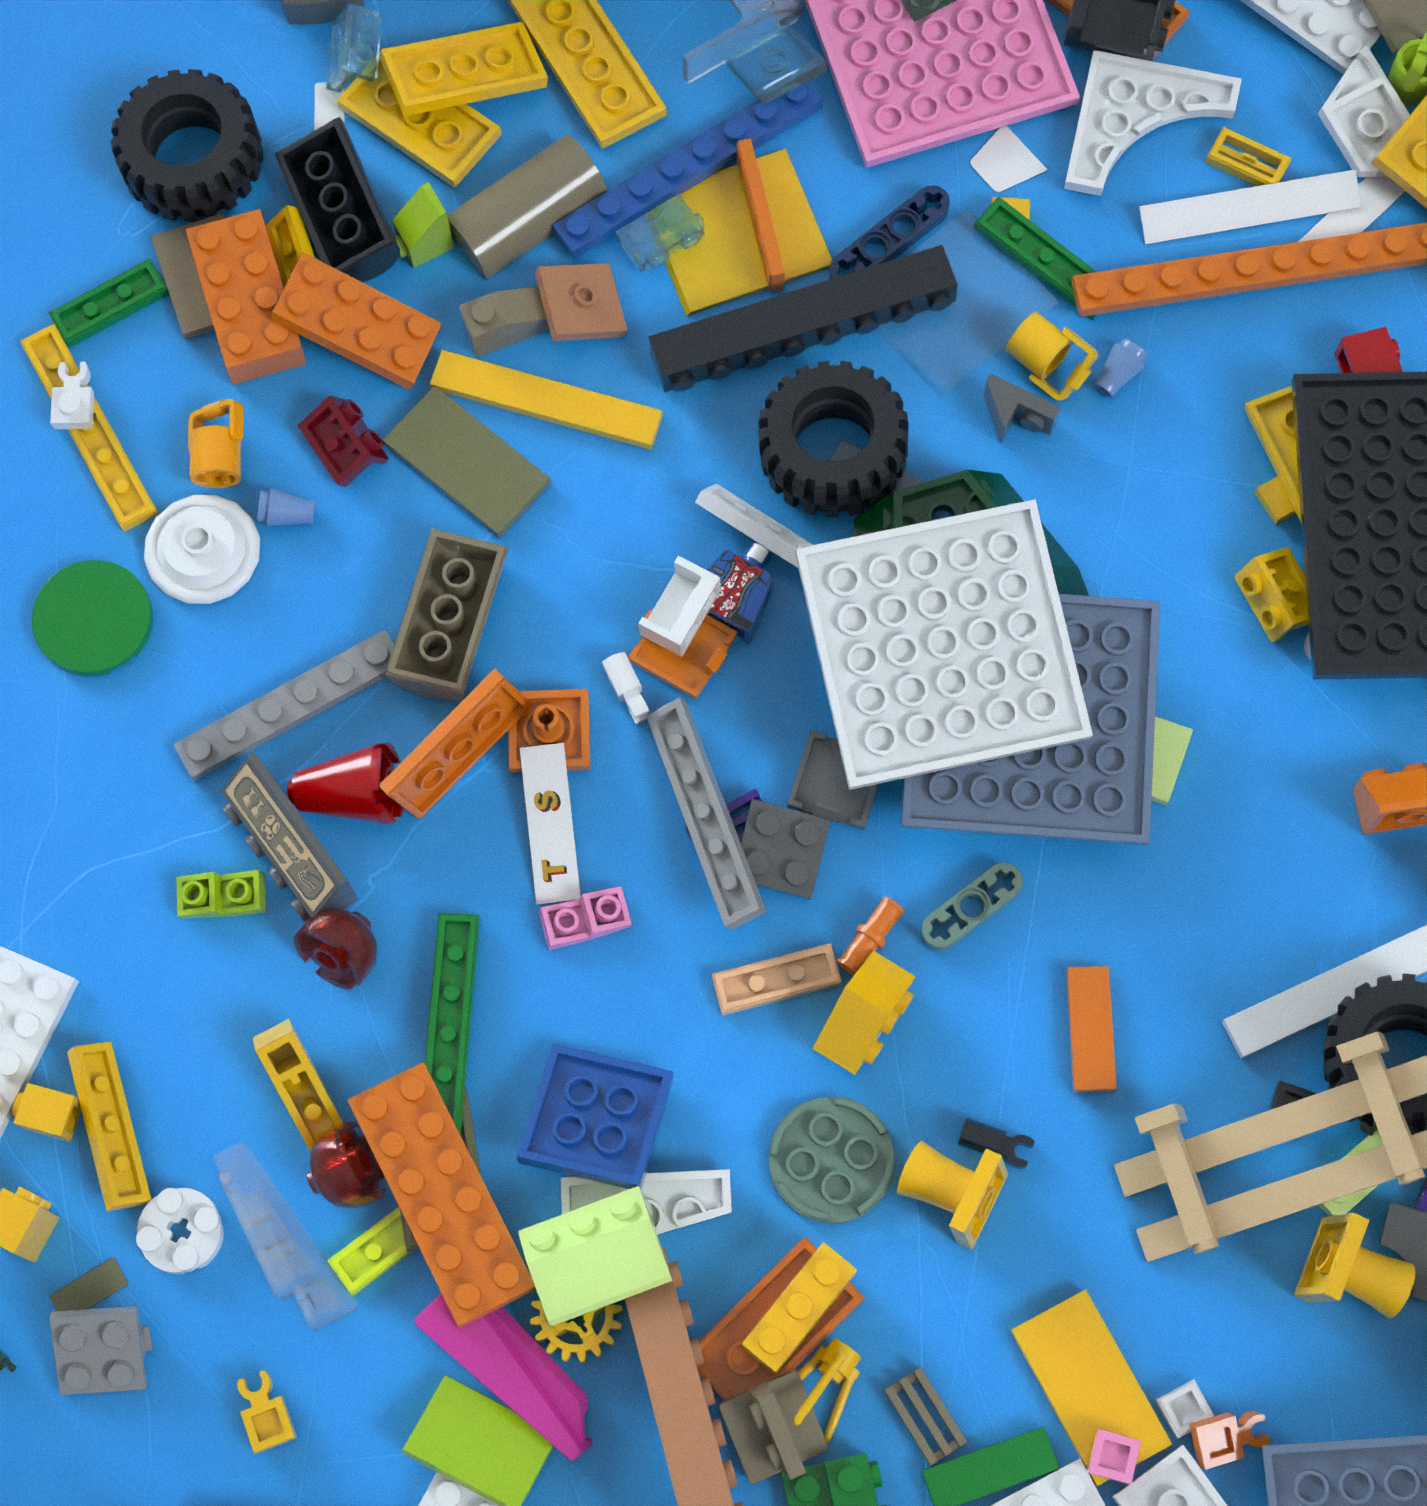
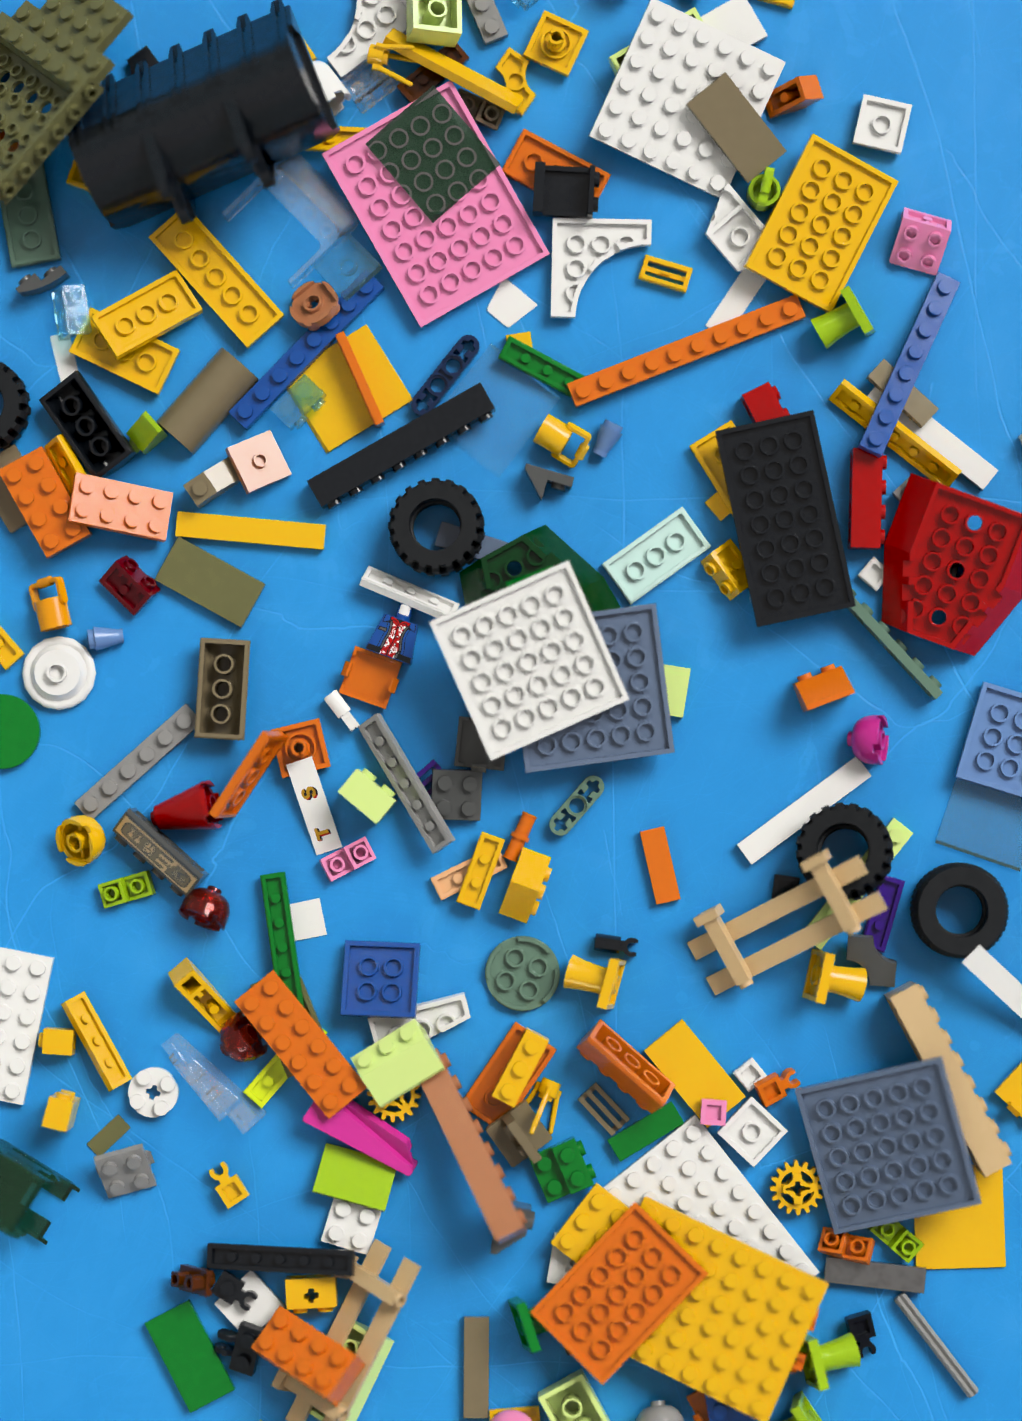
camera: 10 degrees left, 15 degrees up
white panel [638,556,721,657] -> none
white sticker [1139,169,1361,244] -> none
none -> yellow cylinder [55,815,106,866]
none -> nougat plate [290,281,340,331]
none -> white sticker [290,898,327,941]
none -> yellowish green piece [338,768,397,824]
none -> yellow tile [456,831,505,910]
none -> orange slope [576,1019,675,1114]
none -> light aqua tile [602,507,711,605]

